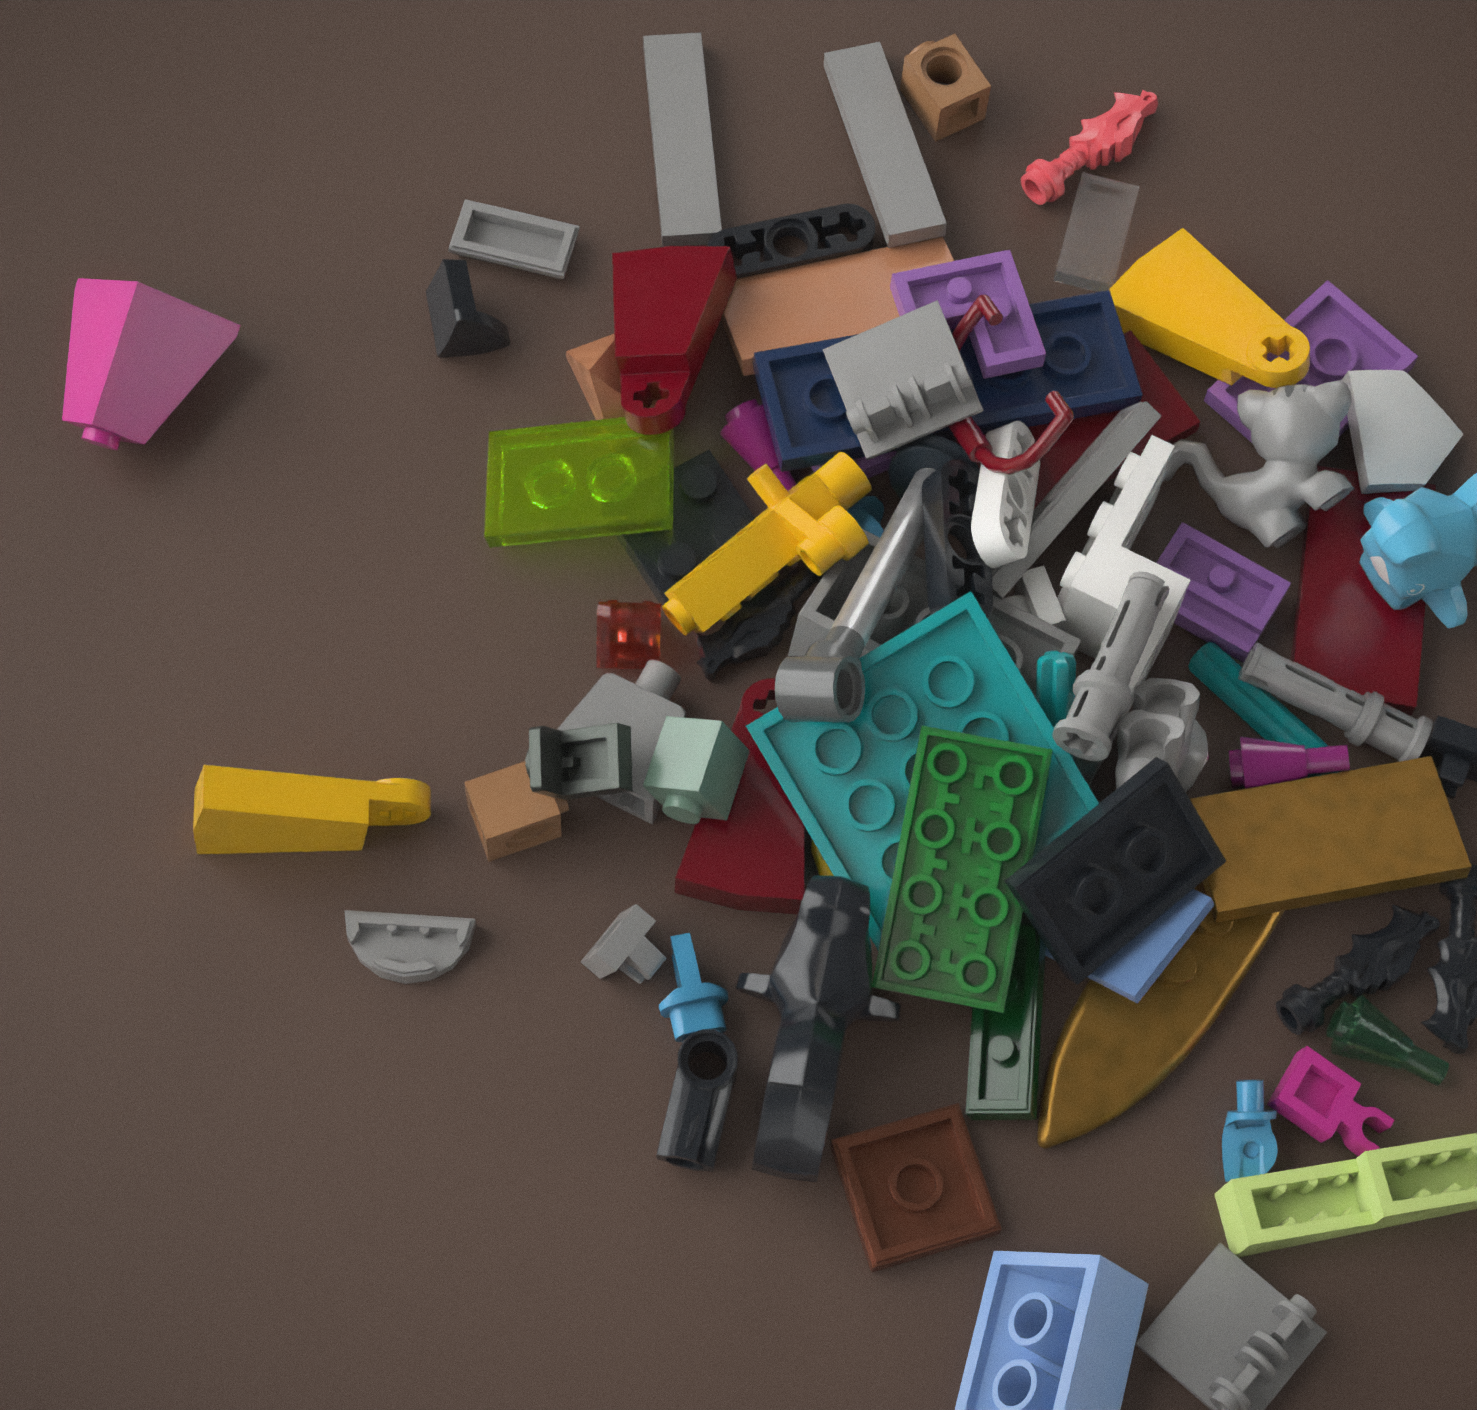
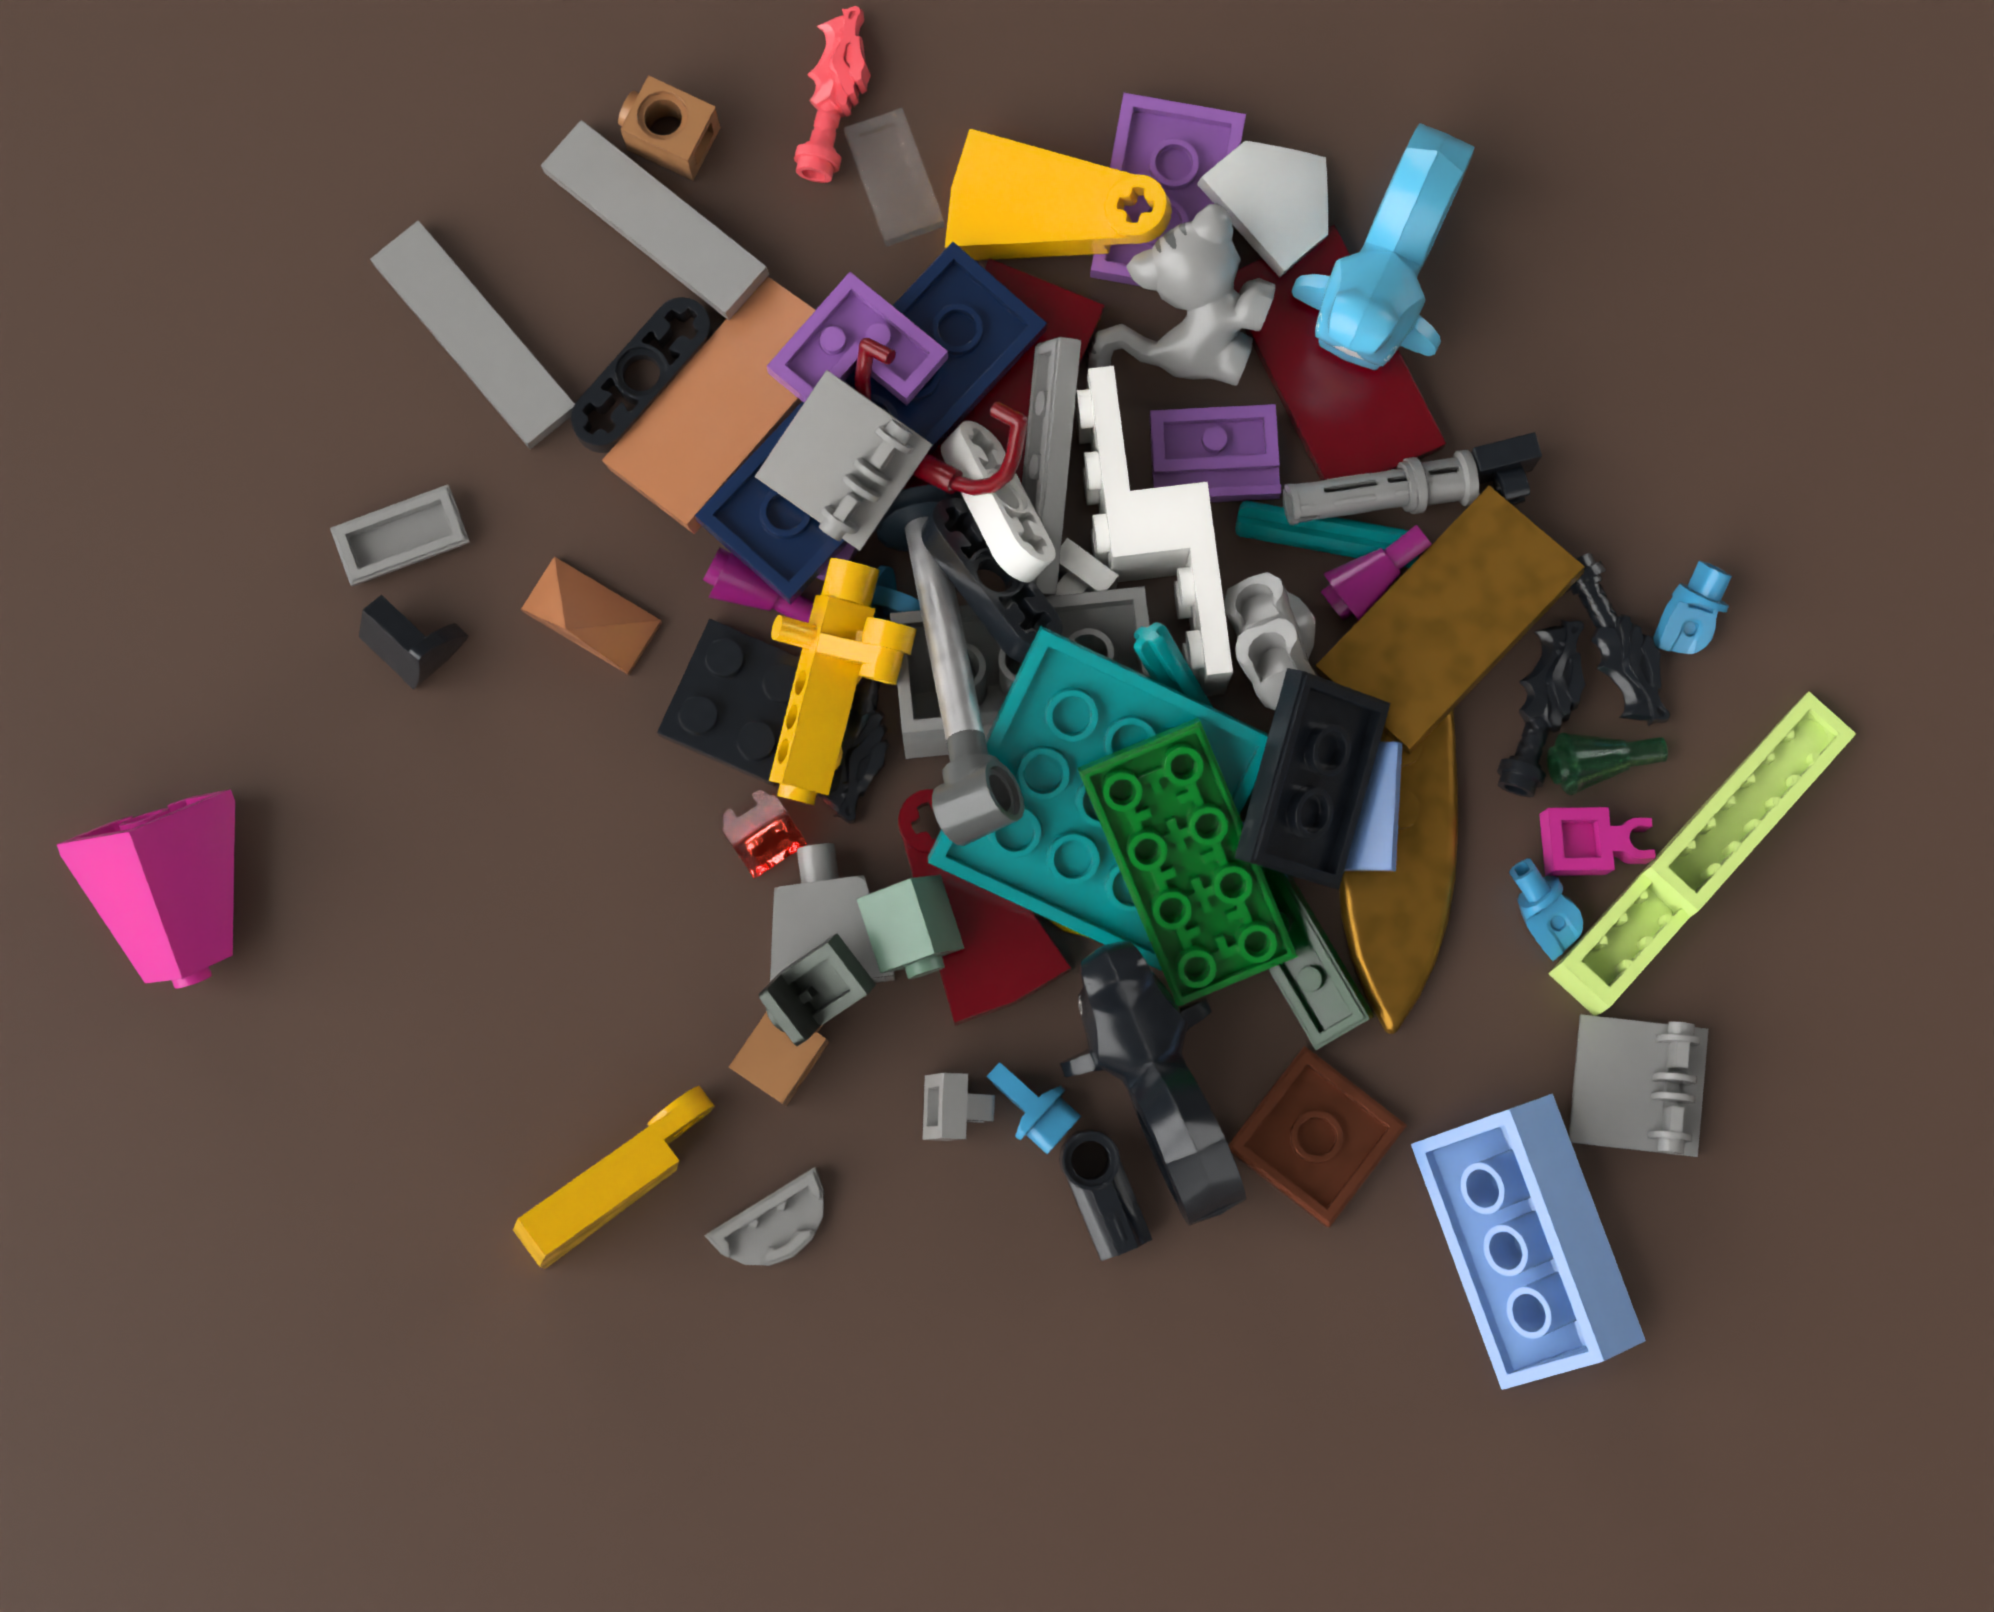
camera: 30 degrees left, 15 degrees up
clear neon green tile [484,417,674,548] -> none
dark red piece [612,246,737,435] -> none
light grey pin [1052,571,1170,761] -> none

